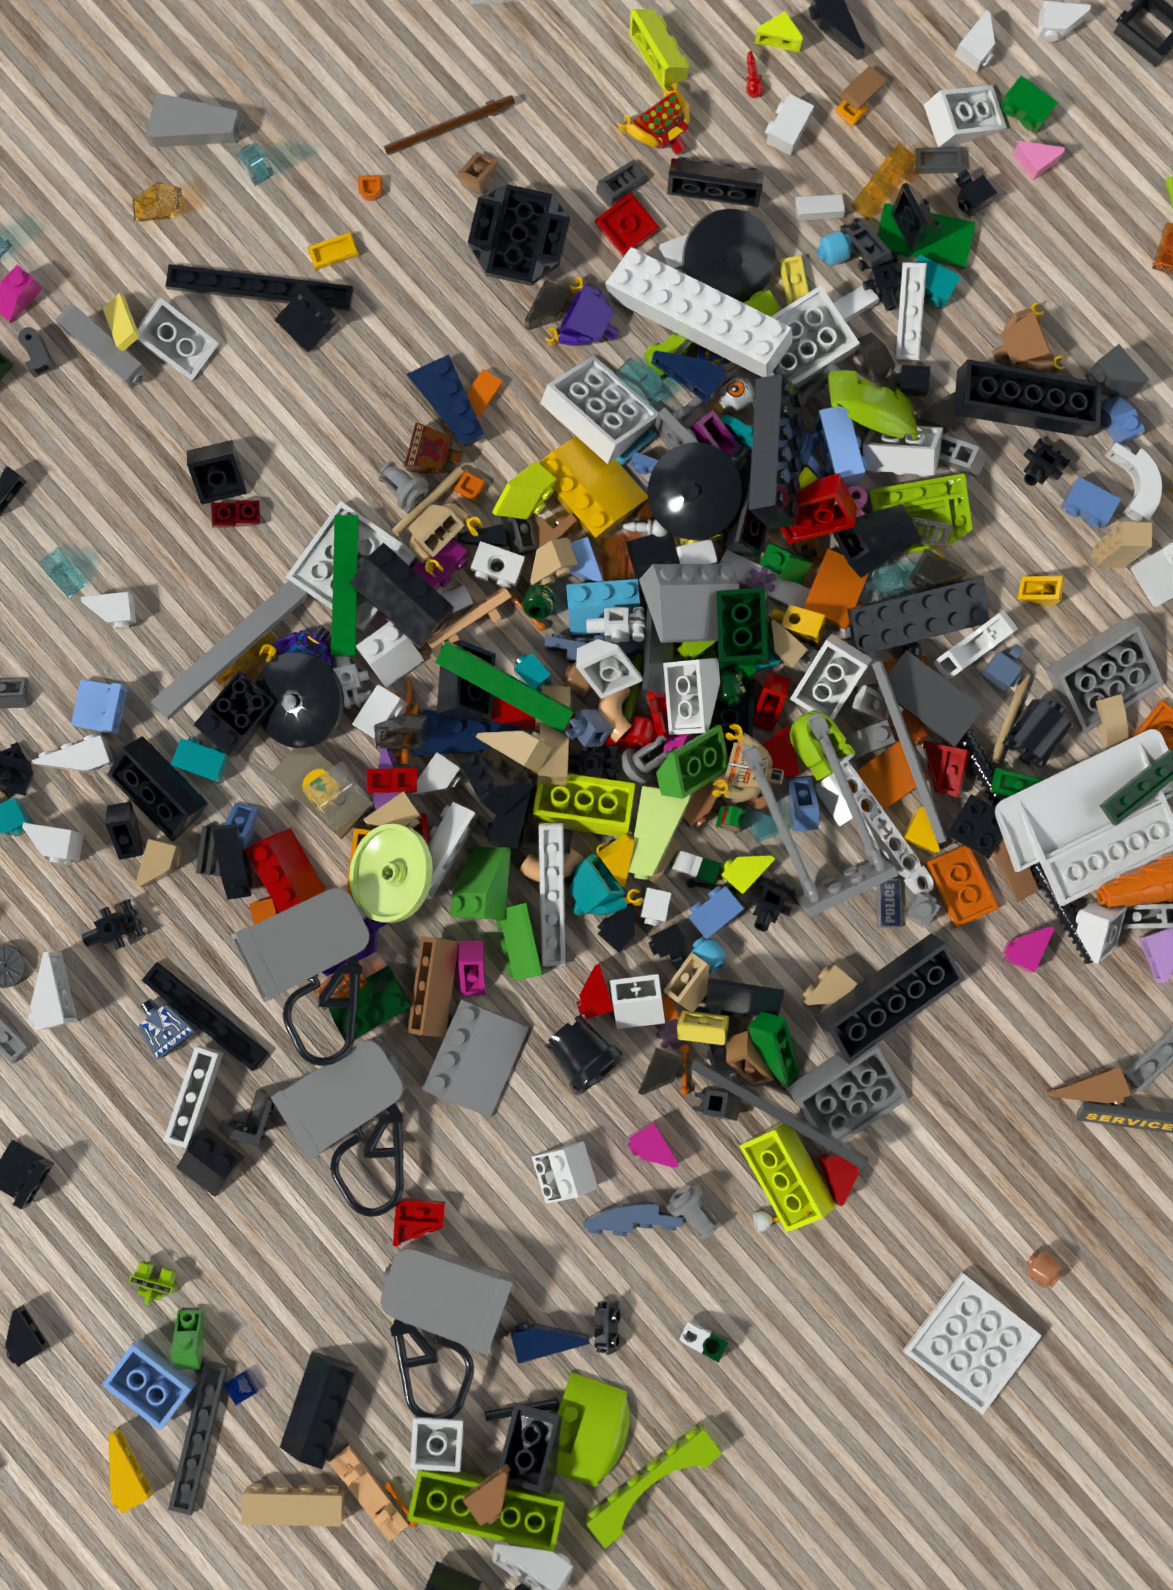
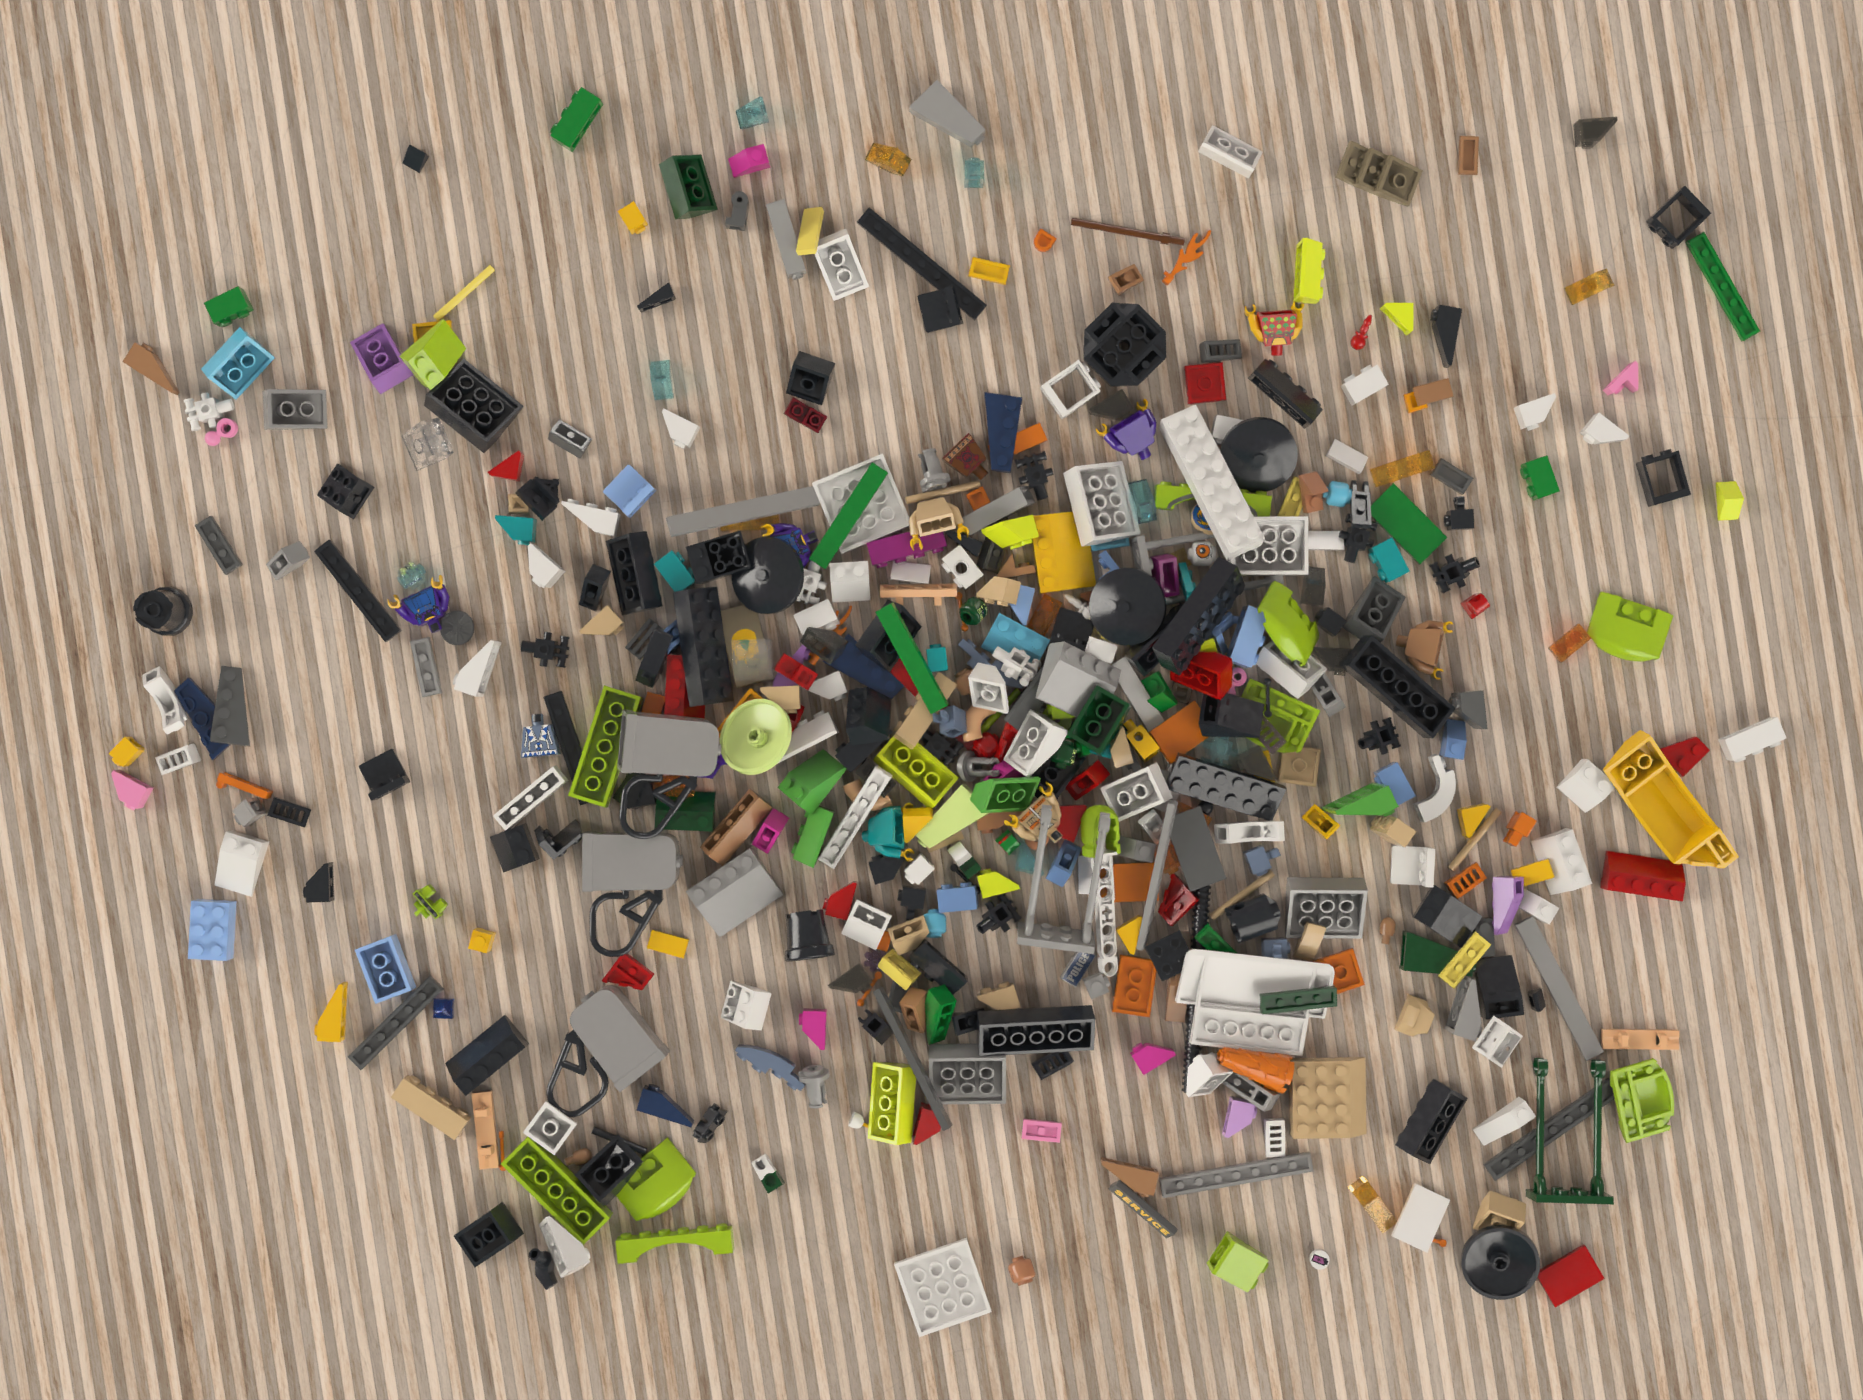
camera: 30 degrees right, 5 degrees up
bright green slope [170,1310,203,1370] -> none
black slope [350,542,454,649] -> none
medium nougat slope [463,1464,510,1526] -> none
tan slope [476,731,552,773] -> none
dark blue slope [651,350,727,404] -> none
clear purple plant [745,567,776,592] -> none
black slope [891,183,941,254] -> none
white tile [896,263,927,360] -> none
white slope [924,85,1007,148] -> none
bright pink slope [1013,141,1065,180] -> none
none -> yellow brick [468,928,496,954]
none -> medium nougat cylinder [565,1148,592,1166]
none -> lime brick [568,685,643,808]
none -> black slope [612,773,657,810]
none -> yellow tile [647,929,689,959]
none -> black brick [673,587,734,707]
none -> black slope [952,1008,984,1036]
none -> light grey slope [962,486,1036,536]
none -> black piece [1015,451,1054,501]
none -> bright pink plate [1021,1118,1062,1143]
none -> black slope [1031,1052,1074,1080]
none -> white window [1040,360,1101,420]
none -> orange piece [1162,230,1211,286]
none -> sand blue brick [1261,937,1291,959]
none -> black hinge [1264,678,1272,718]
none -> tan tile [1277,747,1321,787]
none -> nougat slope [1298,471,1329,513]
none -> bright green slope [1321,782,1399,817]
none -> dark grey slope [1342,576,1406,643]
none -> black piece [1429,554,1480,593]
none -> red leg [1460,593,1490,619]

